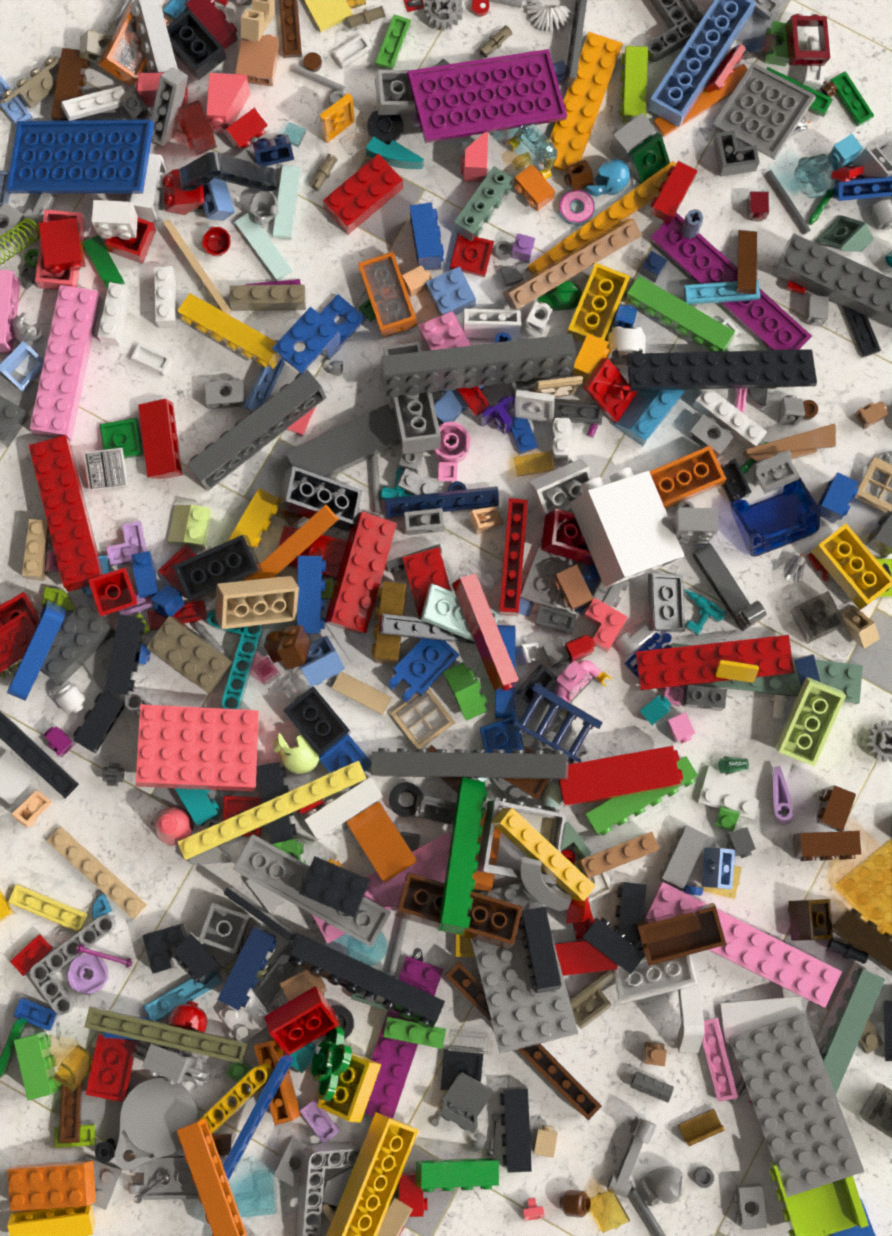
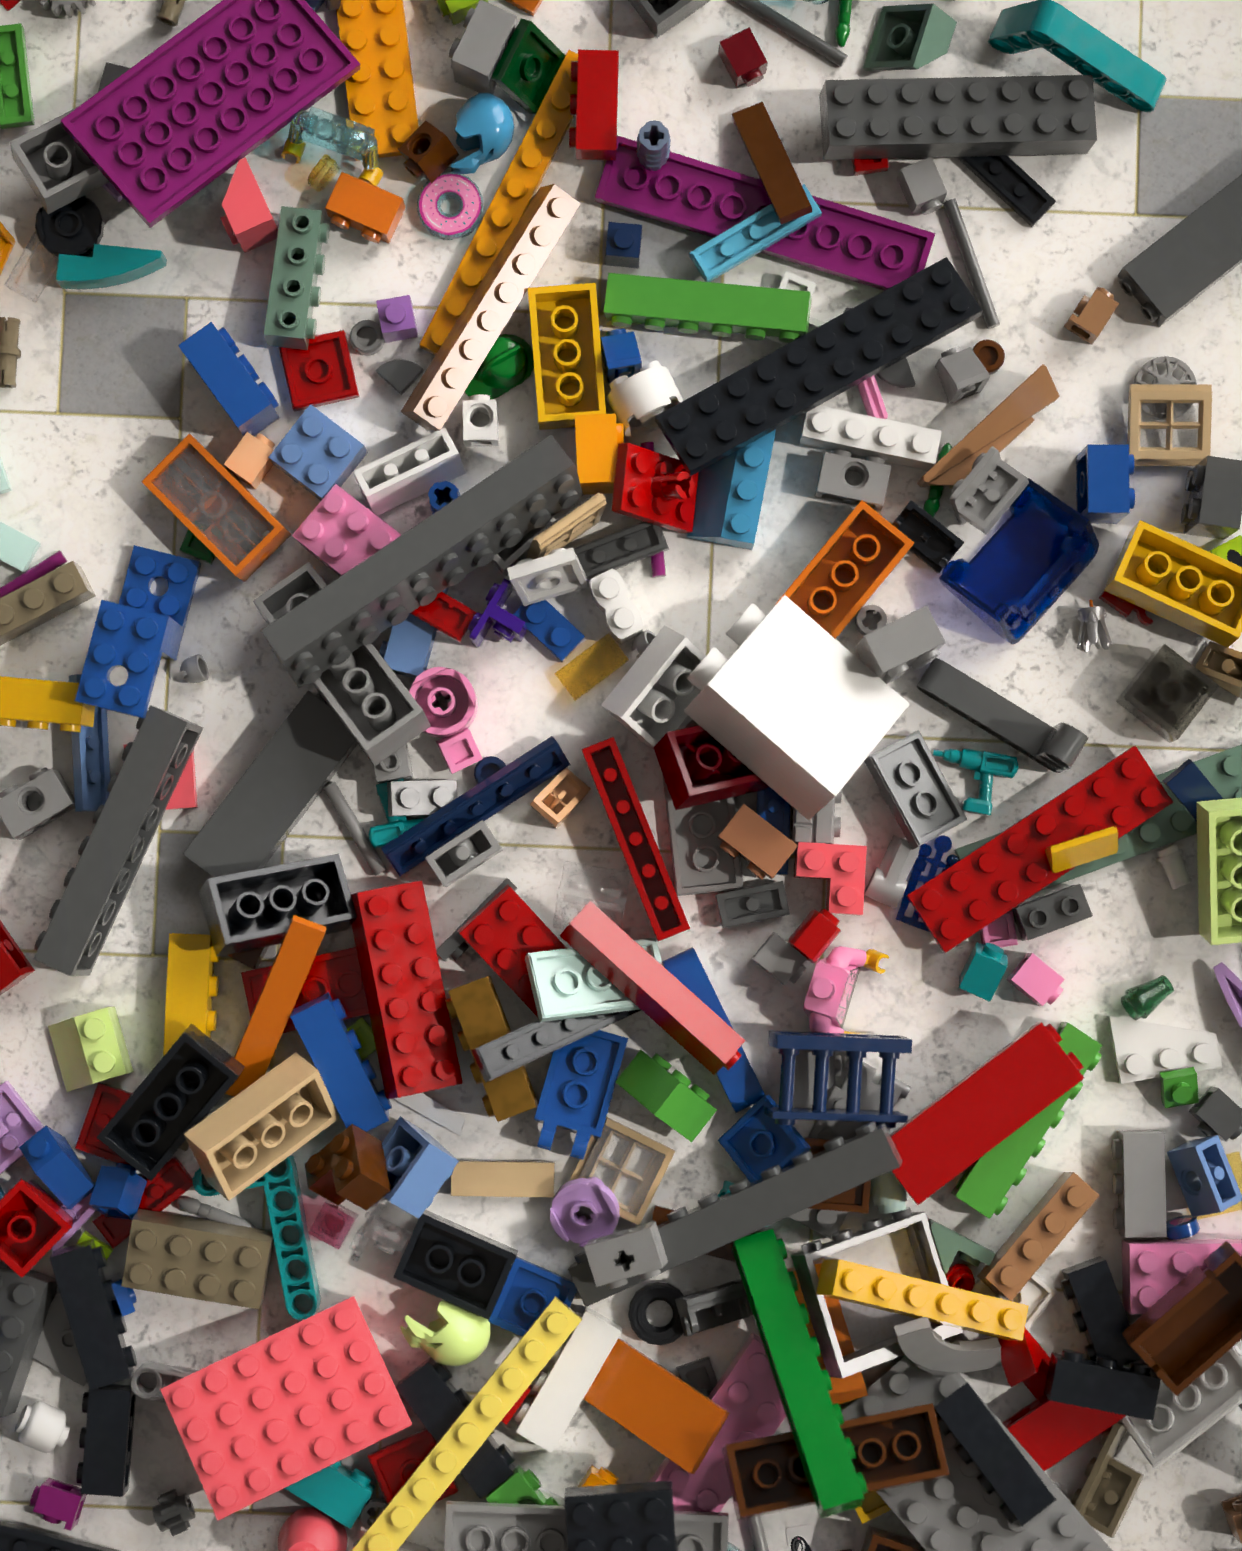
camera: 25 degrees left, 5 degrees up
red brick [323,153,403,235] -> none
white slope [515,642,542,666] -> none
black brick [515,664,558,705] -> none
medium blue sticker [519,598,534,617] -> none
none -> lavender plate [550,1177,620,1247]
none -> light grey brick [584,1221,668,1289]
none -> dark grey bar [943,199,1000,329]

